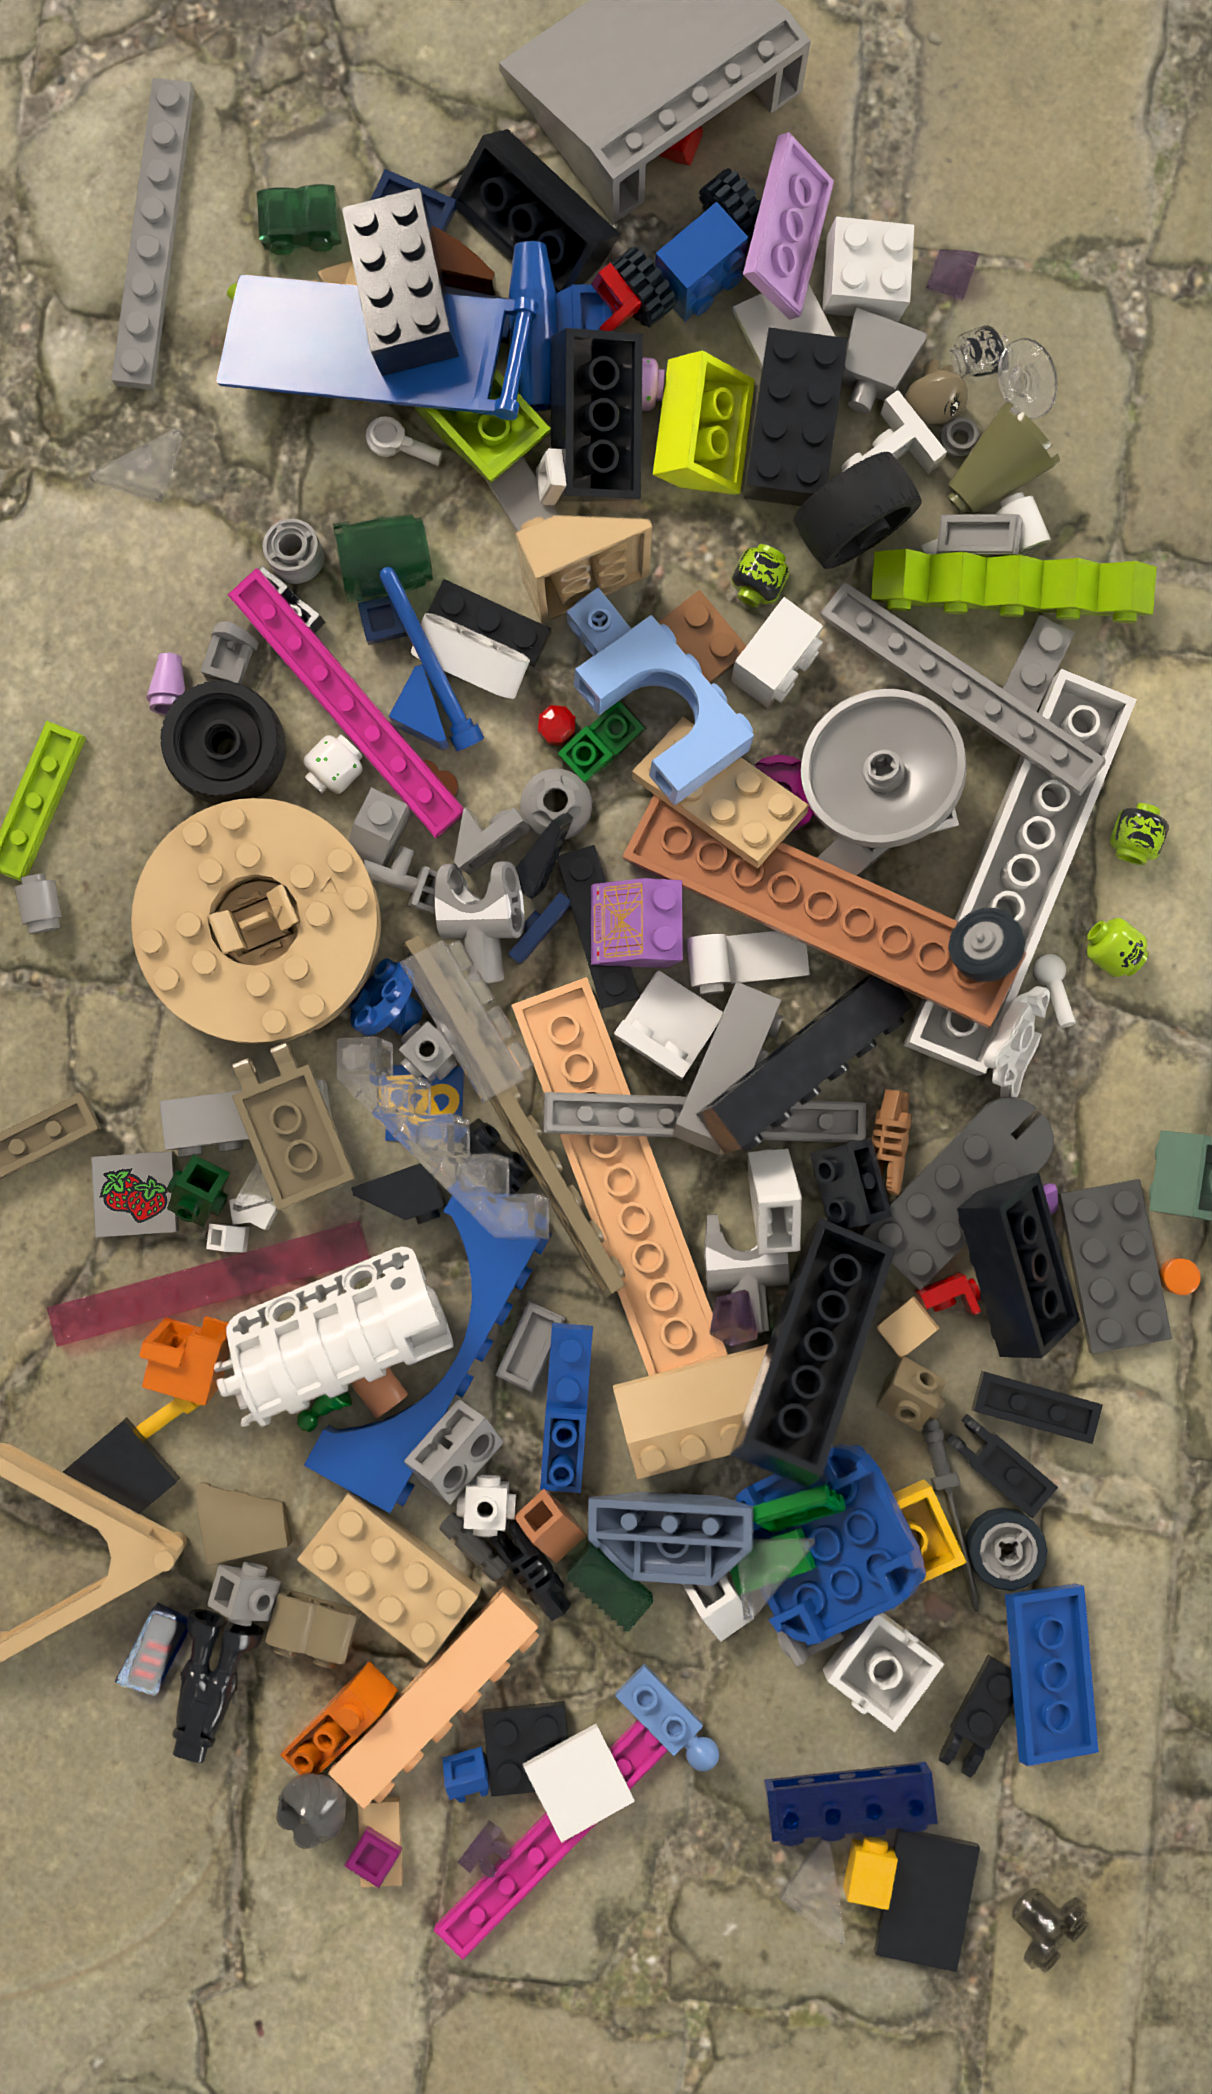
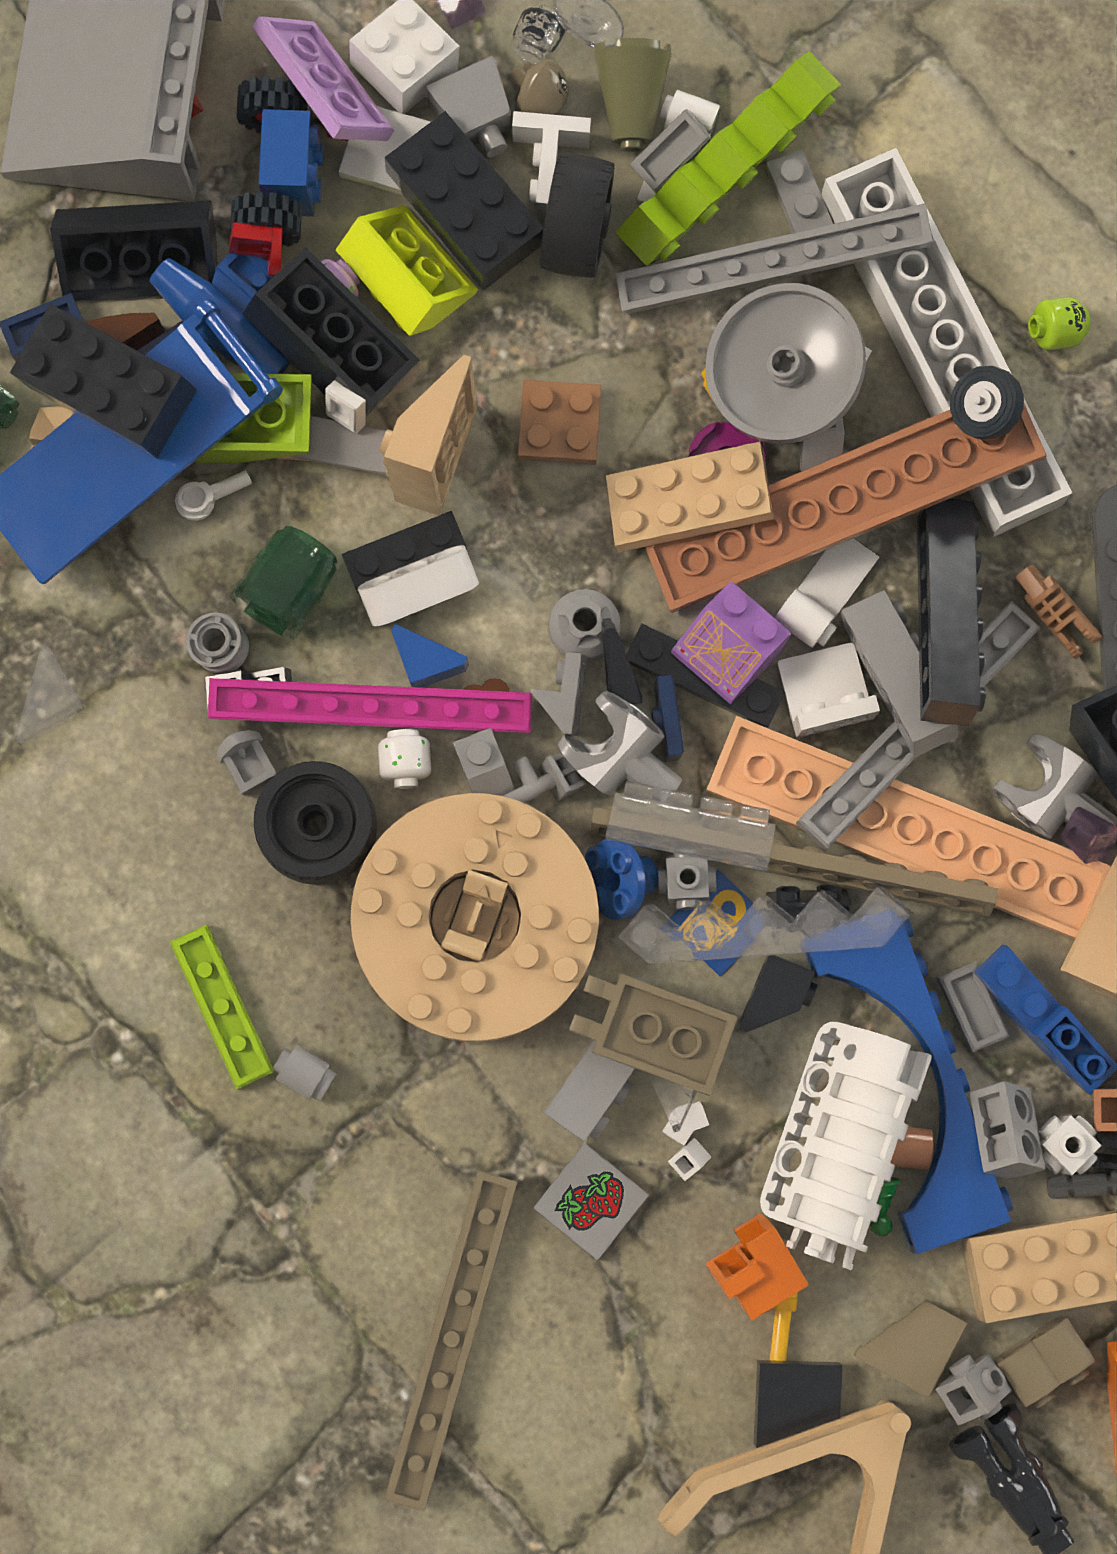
camera: 50 degrees left, 5 degrees down
clear pink tile [47,1221,371,1347] -> none
slope [115,1602,188,1696] -> none
lavender cone [146,653,185,715] -> none
dark green brick [166,1154,230,1227] -> none
dark blue plate [357,596,407,645] -> none
blue piece [380,567,485,752] -> none
red tile [538,705,576,746] -> none
green slope [558,700,647,783] -> none
light blue head [566,587,631,656] -> none
light blue arch [574,615,754,806] -> none
head [731,544,790,607] -> none
white brick [731,597,823,709] -> none
white slope [748,1149,801,1255] -> none
black brick [810,1138,892,1229] -> none
light grey plate [940,417,981,458] -> none
white tile [984,986,1050,1098] -> none
white bar [1034,954,1076,1028] -> none
lime head [1110,803,1169,865] -> none

